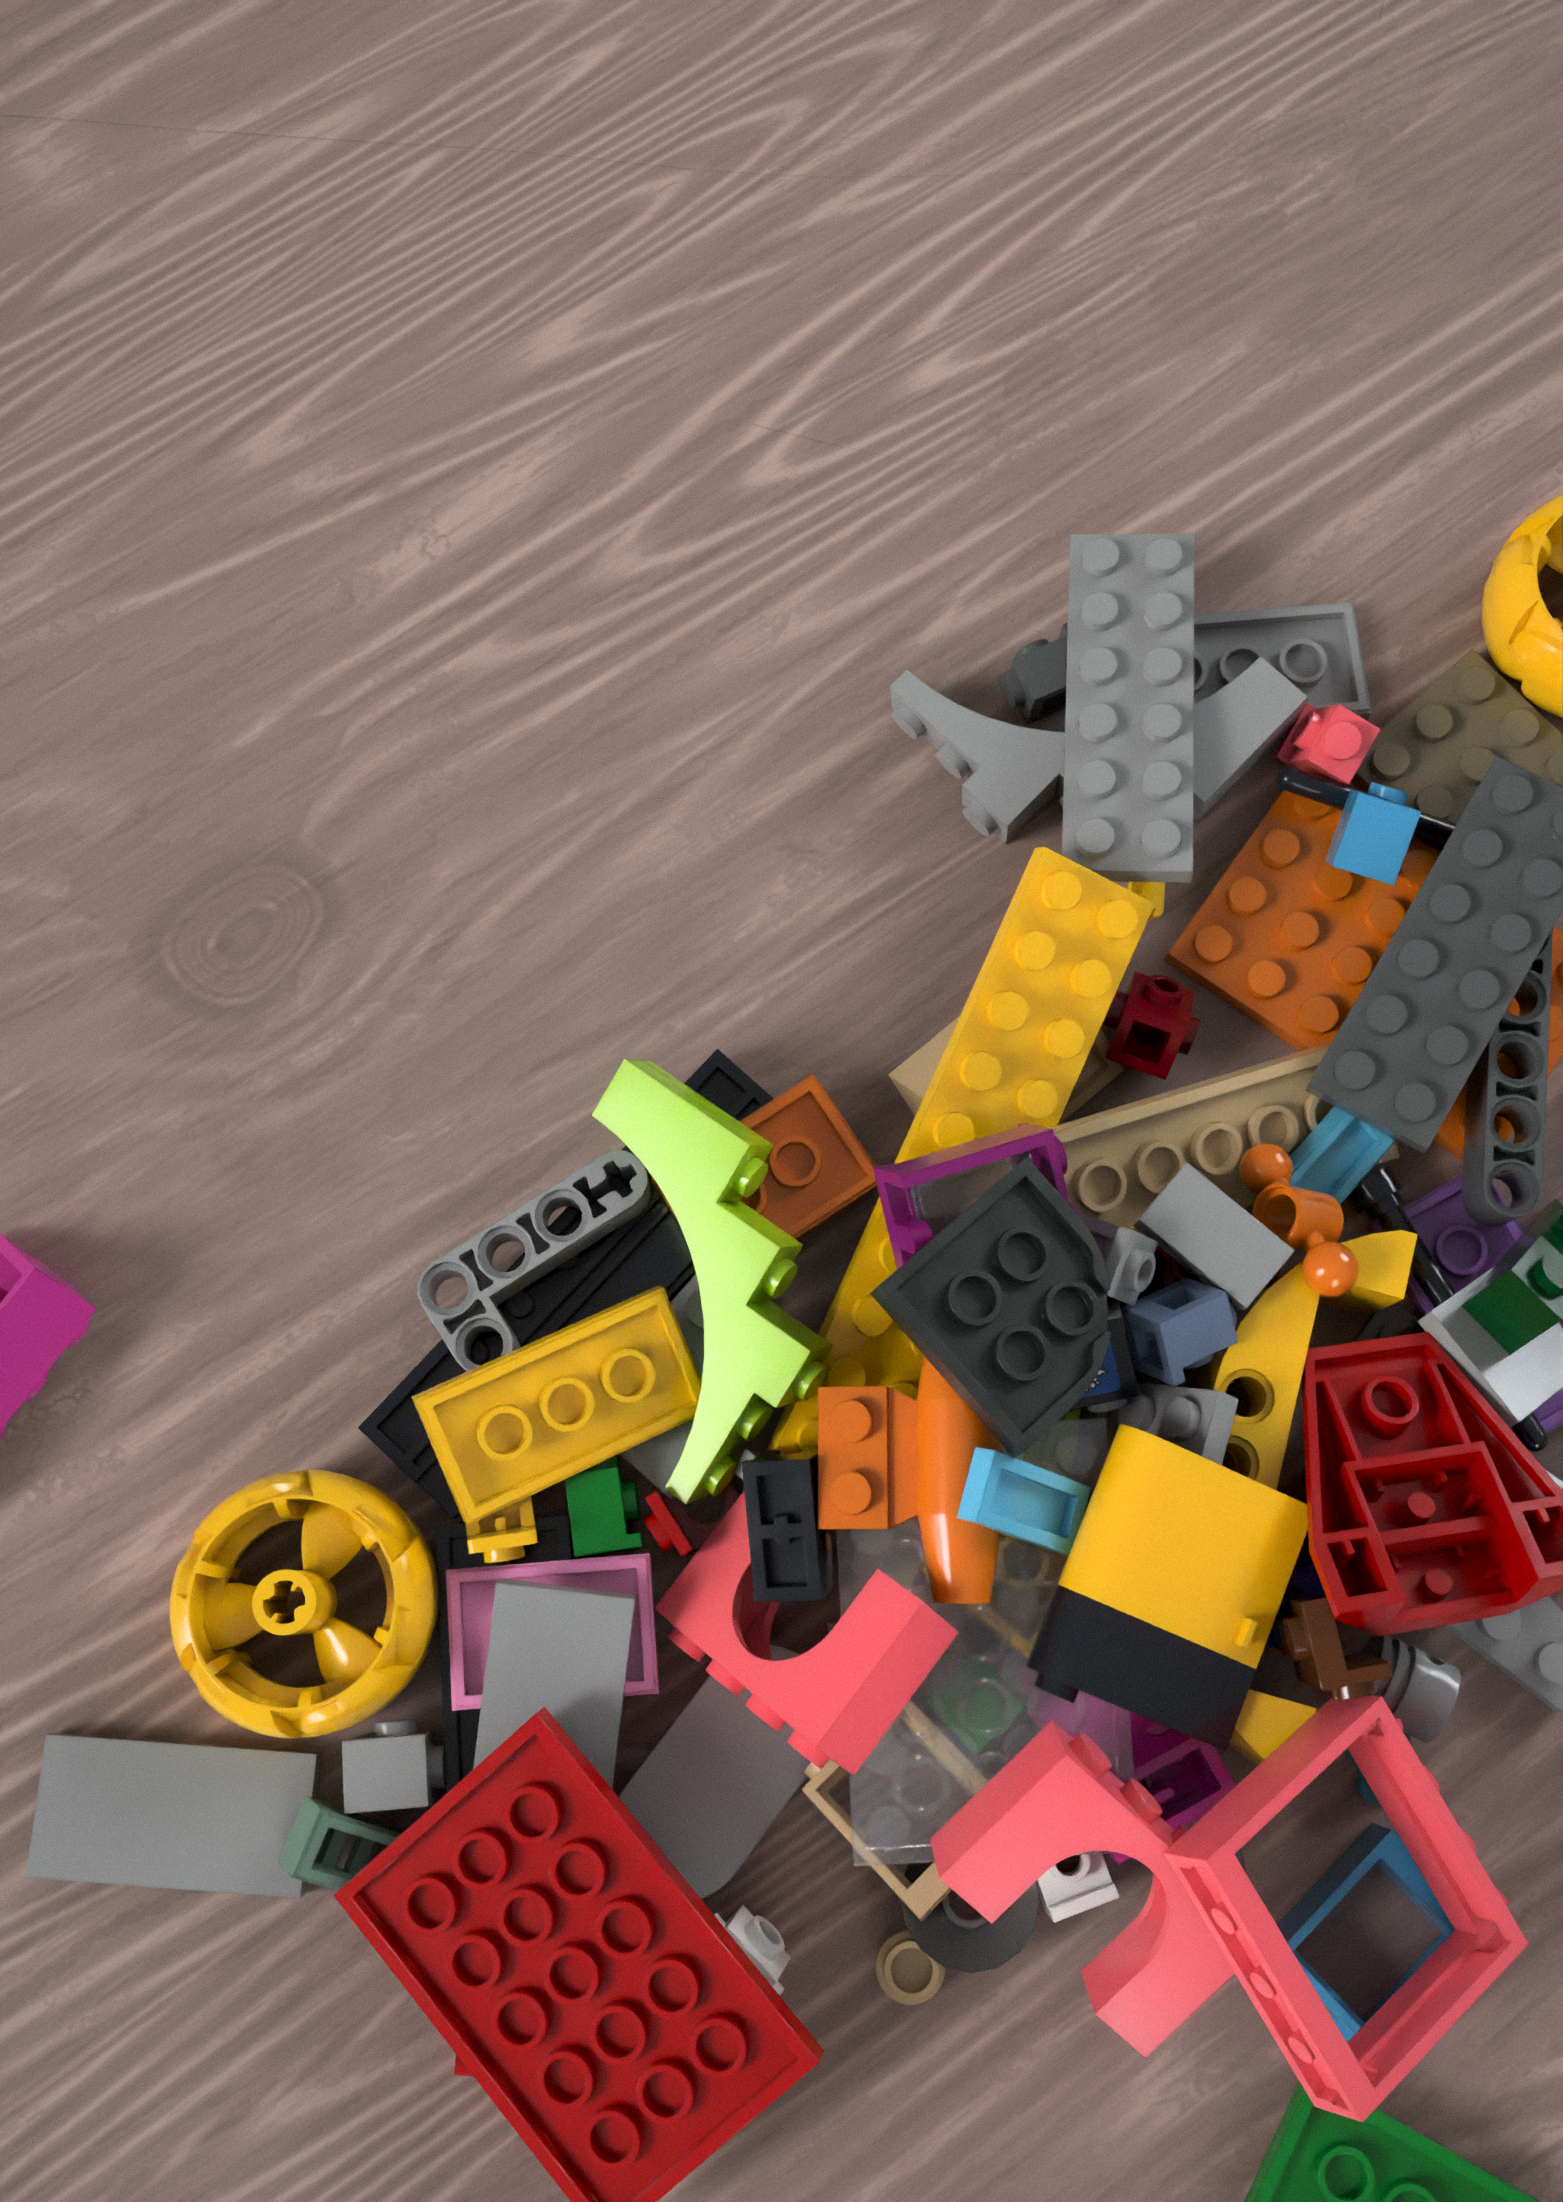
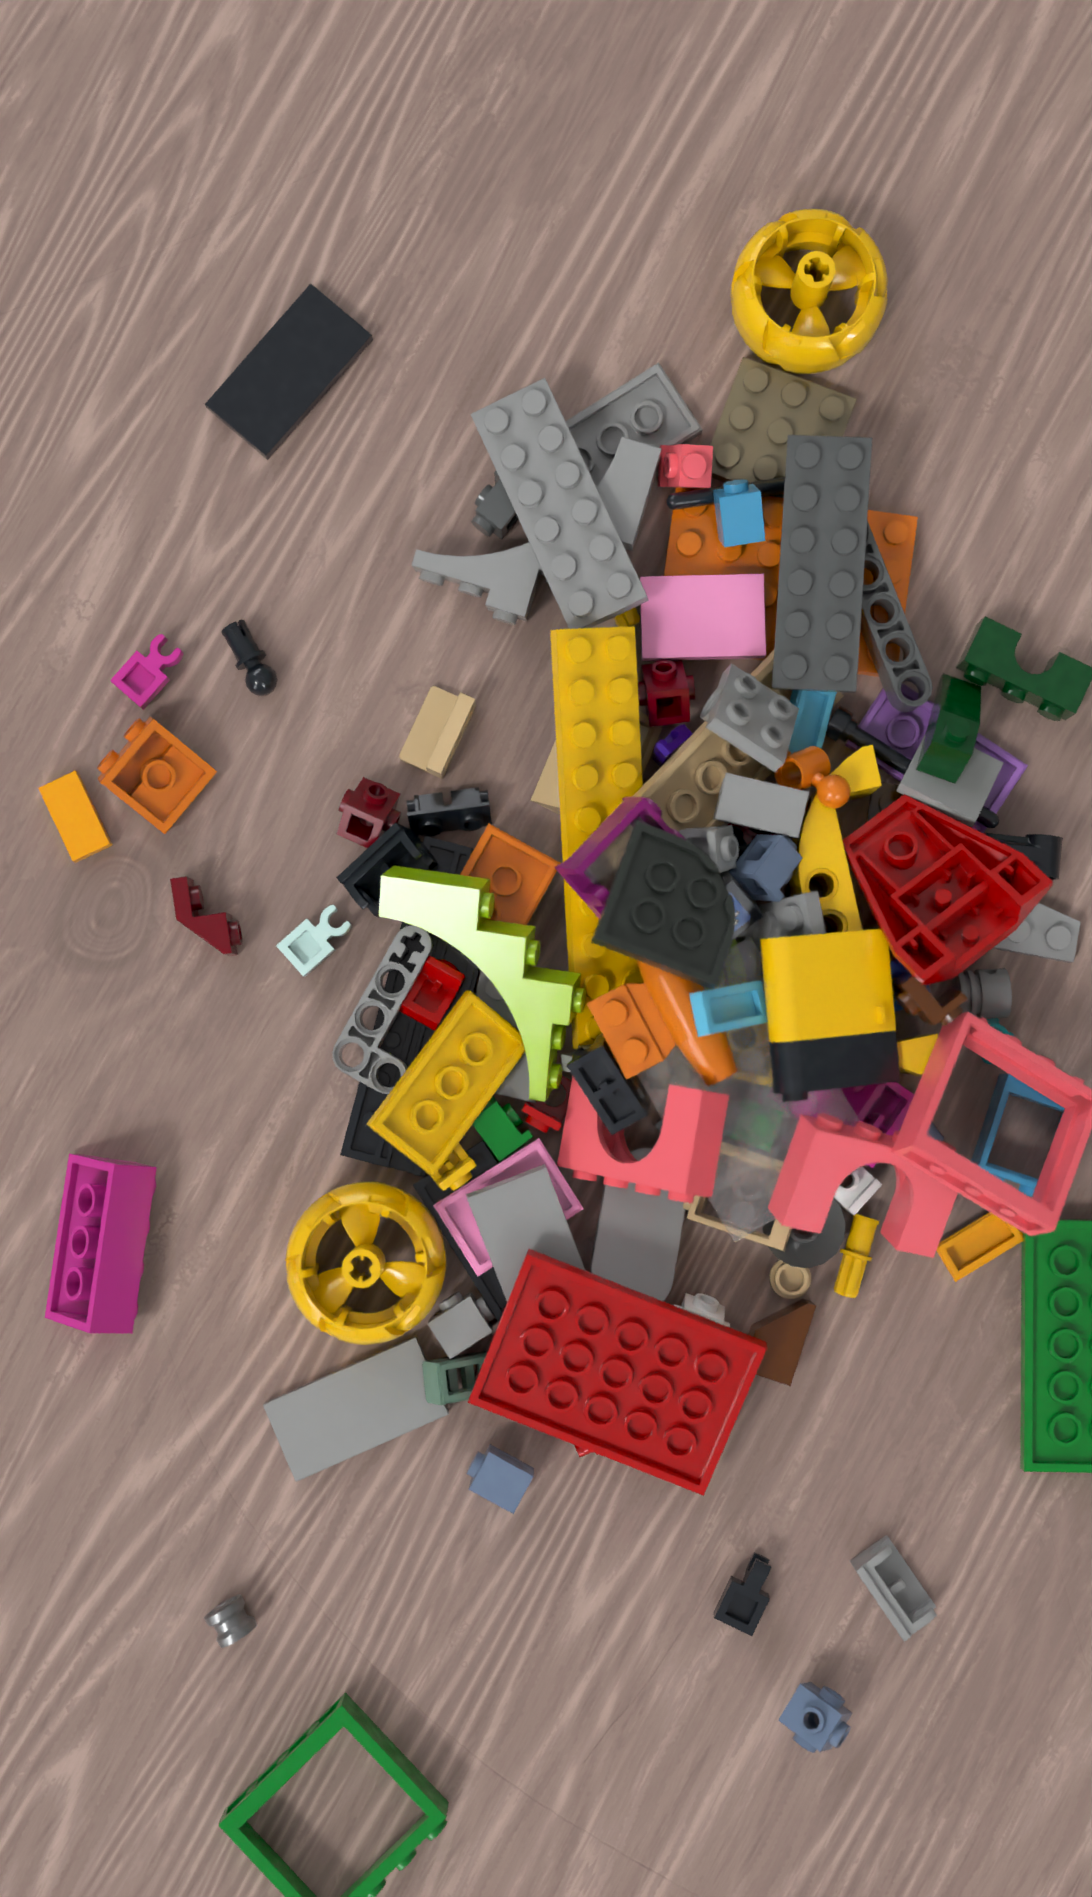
camera: 30 degrees left, 10 degrees up
none -> light orange tile [38,771,112,863]
none -> orange plate [97,716,217,834]
none -> dark pink plate [110,633,184,710]
none -> dark red slope [170,876,242,956]
none -> black tile [205,283,373,460]
none -> black pin [221,620,278,696]
none -> light aqua plate [276,905,352,977]
none -> dark red brick [336,777,401,848]
none -> black hinge [336,822,439,918]
none -> tan panel [399,686,476,779]
none -> red bracket [399,956,465,1031]
none -> black hinge [406,787,492,837]
none -> sand blue brick [466,1444,534,1514]
none -> bright pink tile [640,574,766,661]
none -> dark purple tile [652,724,693,767]
none -> light grey plate [701,664,799,772]
none -> reddish brown slope [745,1299,816,1386]
none -> yellow axle [834,1214,880,1298]
none -> light orange tile [936,1212,1023,1282]

